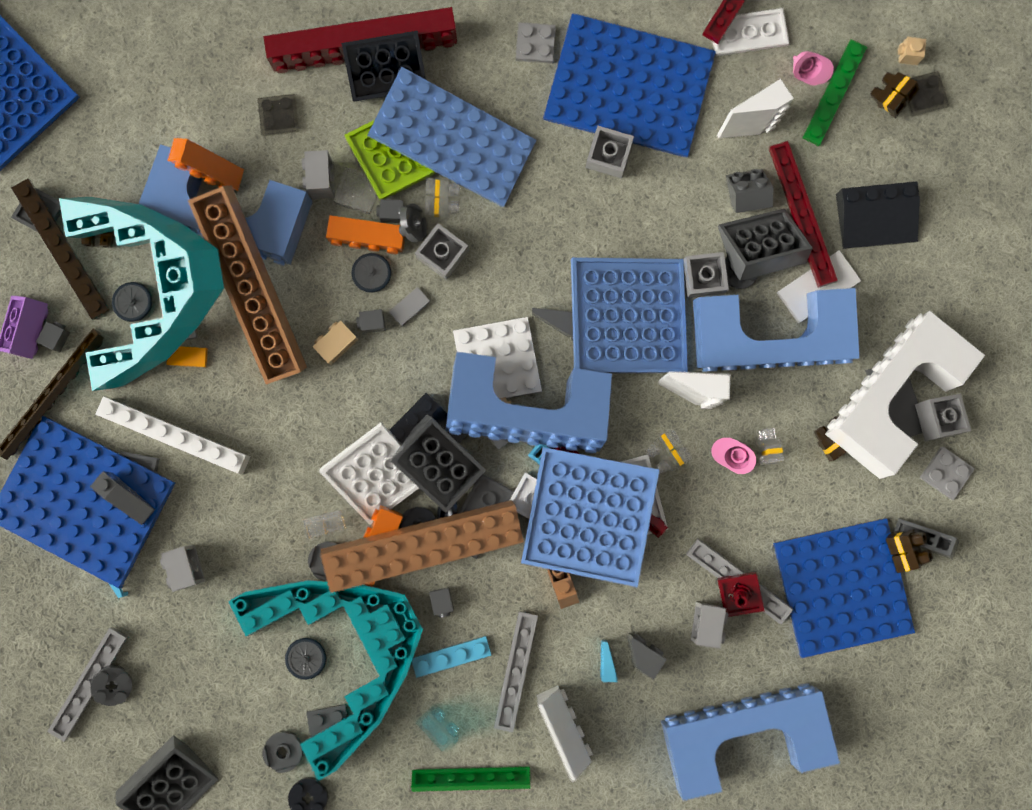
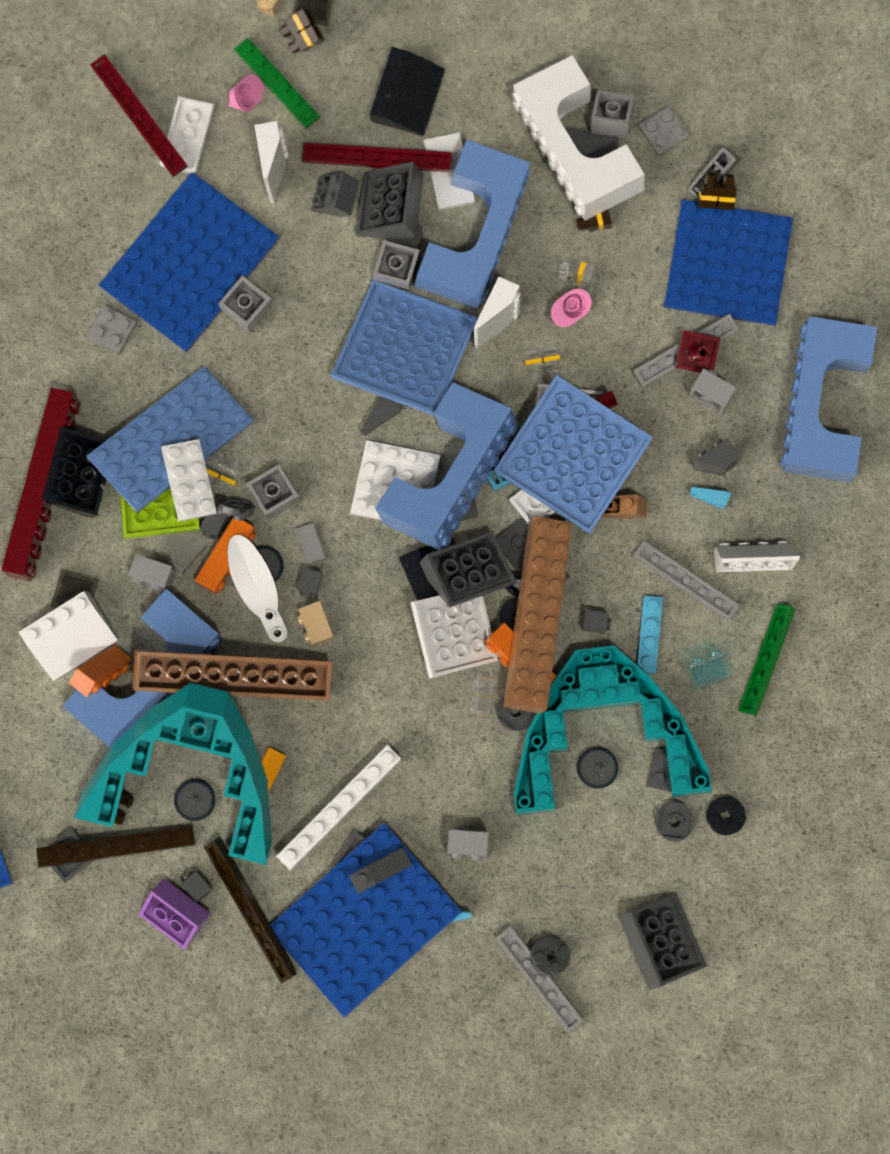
camera: 60 degrees left, 5 degrees down
none -> white slope [19,591,118,681]
none -> white plate [161,439,217,522]
none -> white plant [227,535,288,642]

